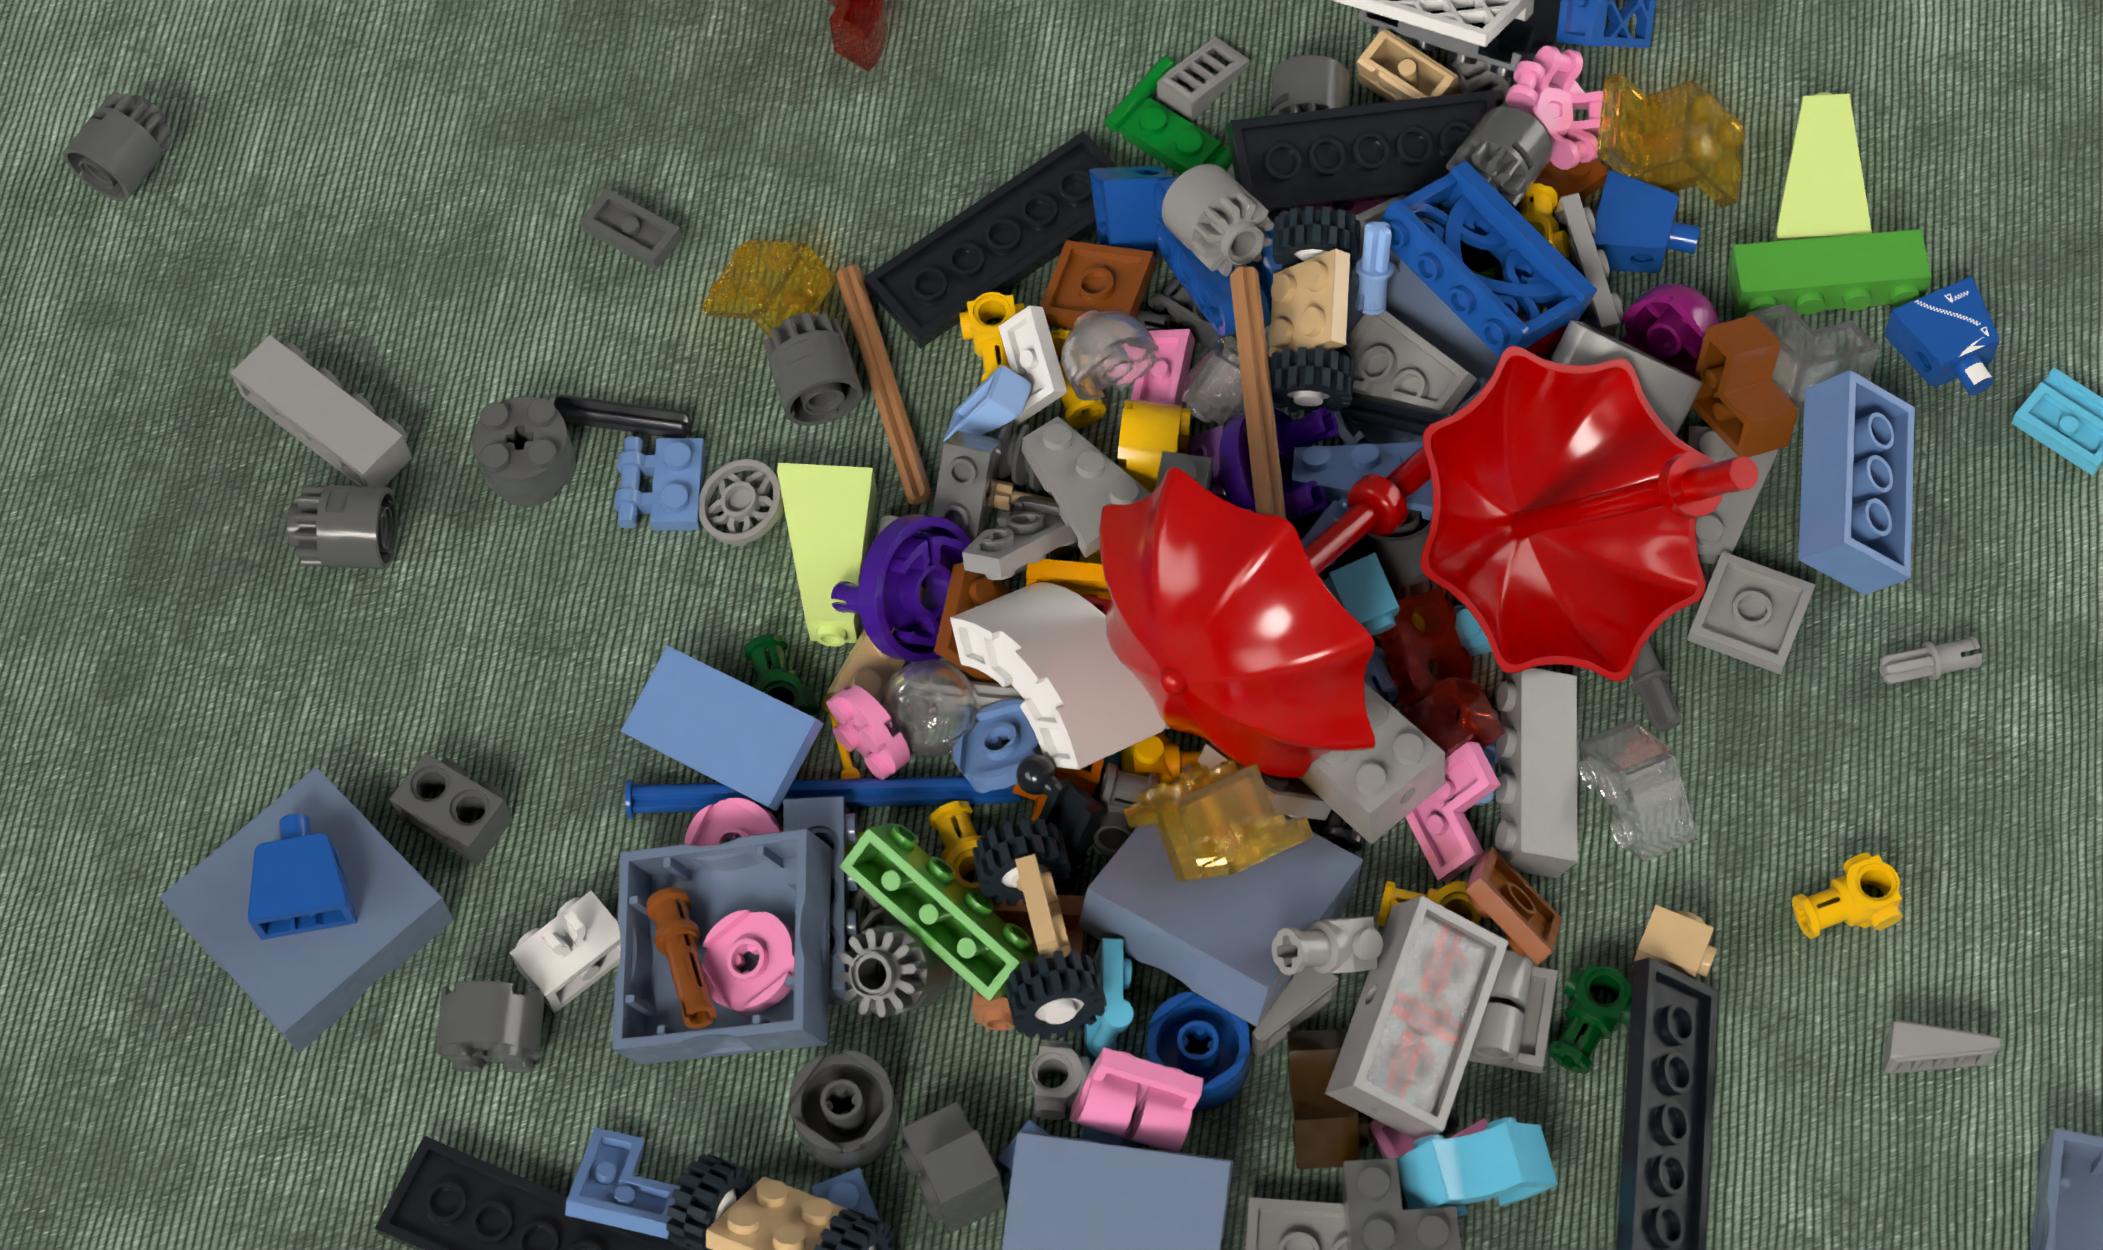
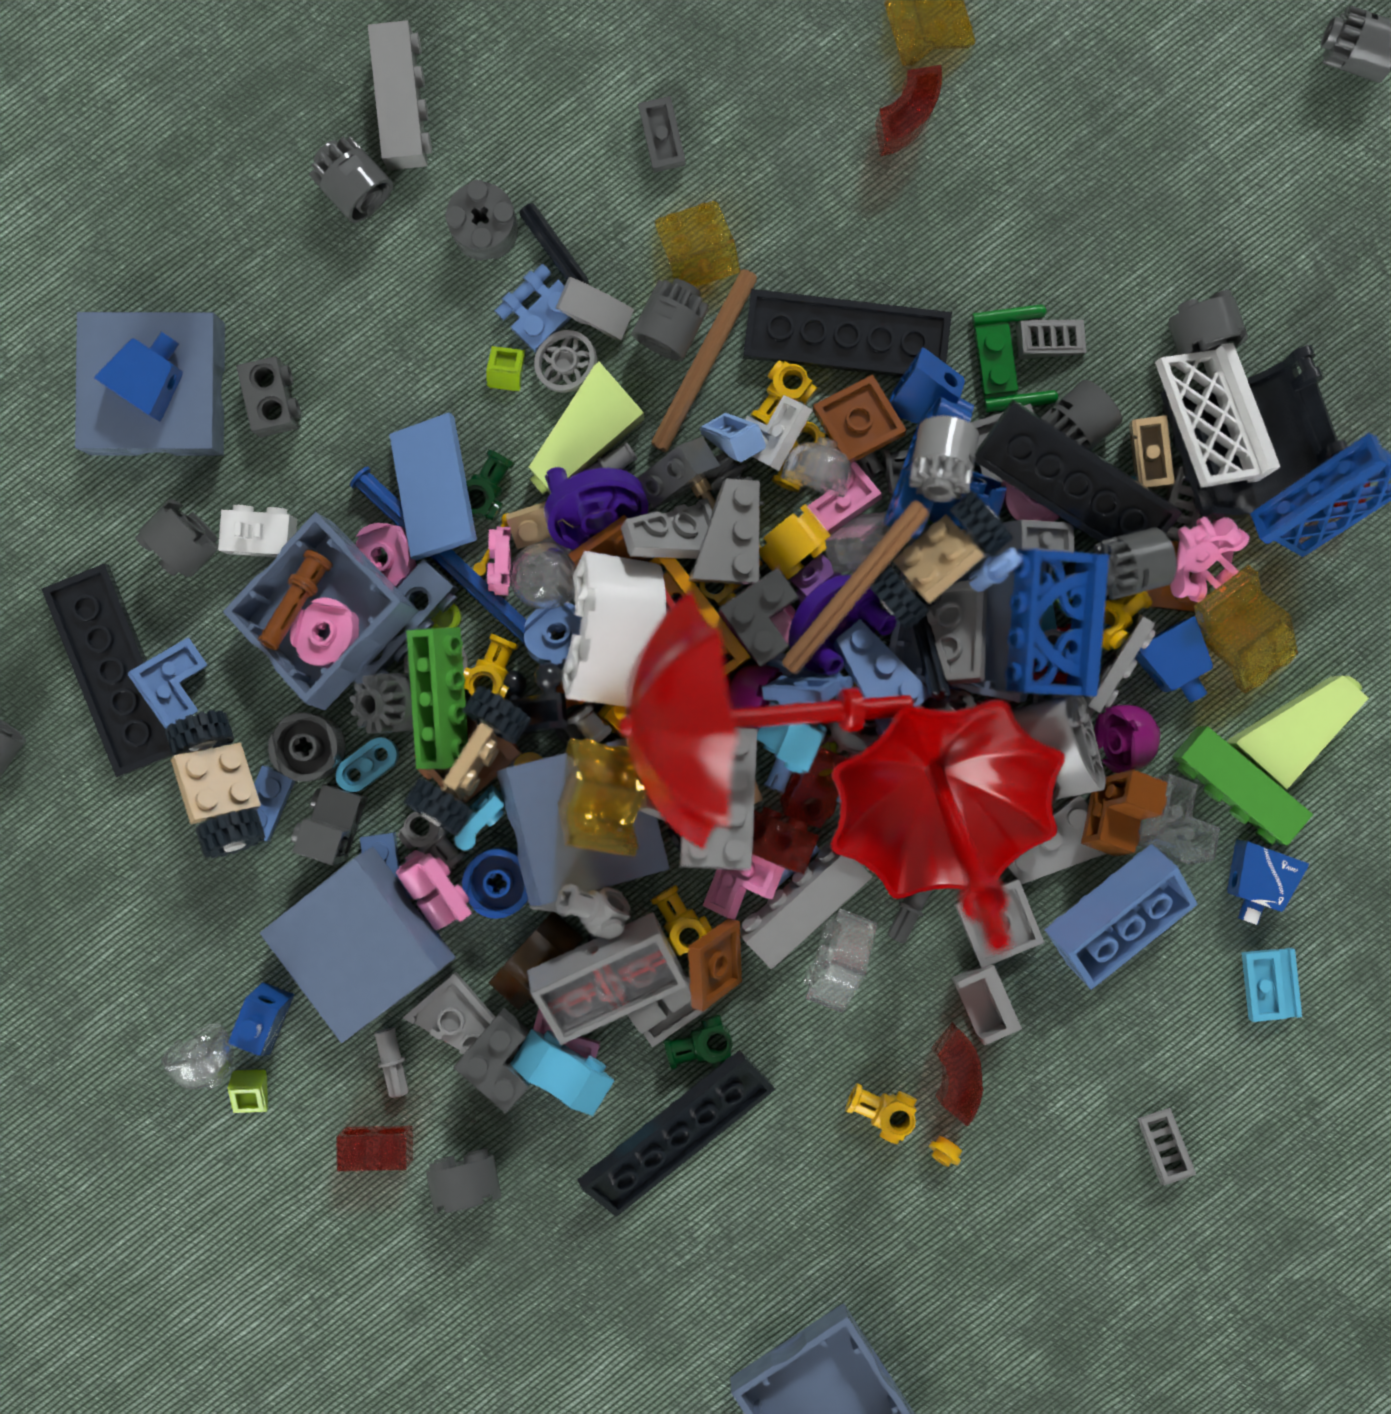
camera: 35 degrees right, 25 degrees up
tan brick [1633,905,1718,979] -> none
light grey axle [1879,636,1982,685] -> none
light grey slope [1882,1020,2001,1074] -> none
none -> medium azure plate [336,738,399,792]
none -> lime slope [486,346,525,391]
none -> light grey slope [556,277,634,340]
none -> yellow plate [929,1136,962,1167]
none -> clear red brick [931,1022,983,1127]
none -> light grey panel [952,964,1022,1045]

